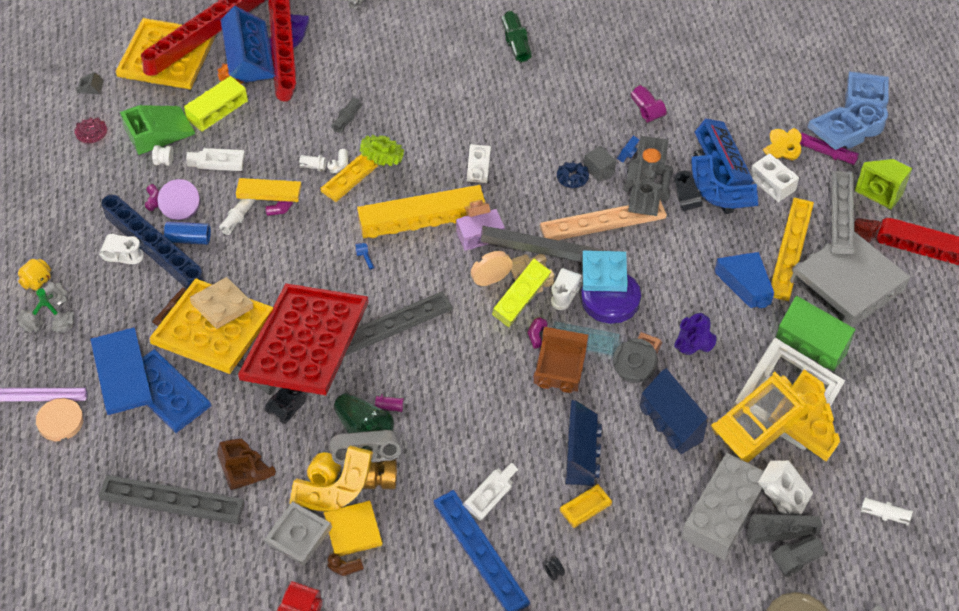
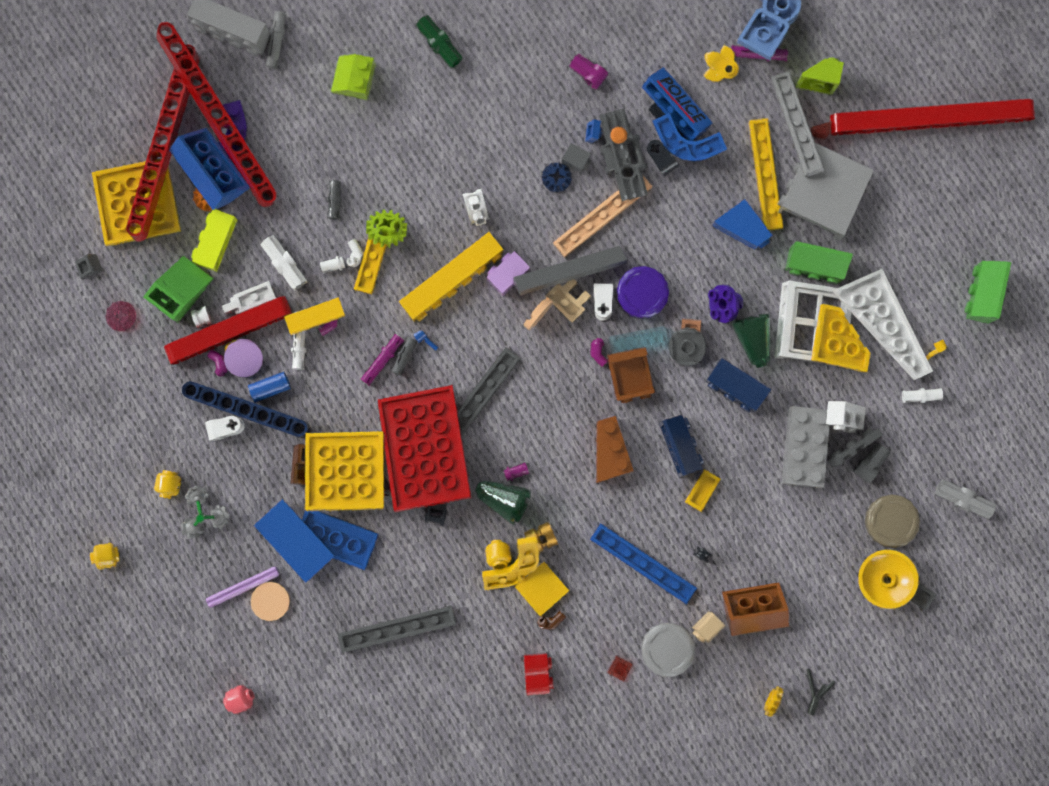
camera: 25 degrees left, 30 degrees up
tan plate [190,277,253,329] -> none
reddish brown slope [217,438,276,490] -> none
light grey plate [264,501,332,566] -> none
light grey beam [329,430,401,465] -> none
white hinge [462,463,518,521] -> none
nougat plate [465,200,491,217] -> none
neon yellow brick [492,259,551,327] -> none
medium azure plate [582,251,627,292] -> none
yellow door [711,372,809,463] -> none
white brick [750,153,799,202] -> none
none -> red beam [164,296,293,365]
none -> white piece [260,235,307,291]
none -> lime slope [331,54,376,100]
none -> magenta pin [360,333,404,386]
none -> dark grey pin [391,337,418,376]
none -> dark orange wedge [596,415,634,483]
none -> clear green cone [731,313,770,368]
none -> white wing [832,269,933,380]
none -> yellow hand [926,340,946,360]

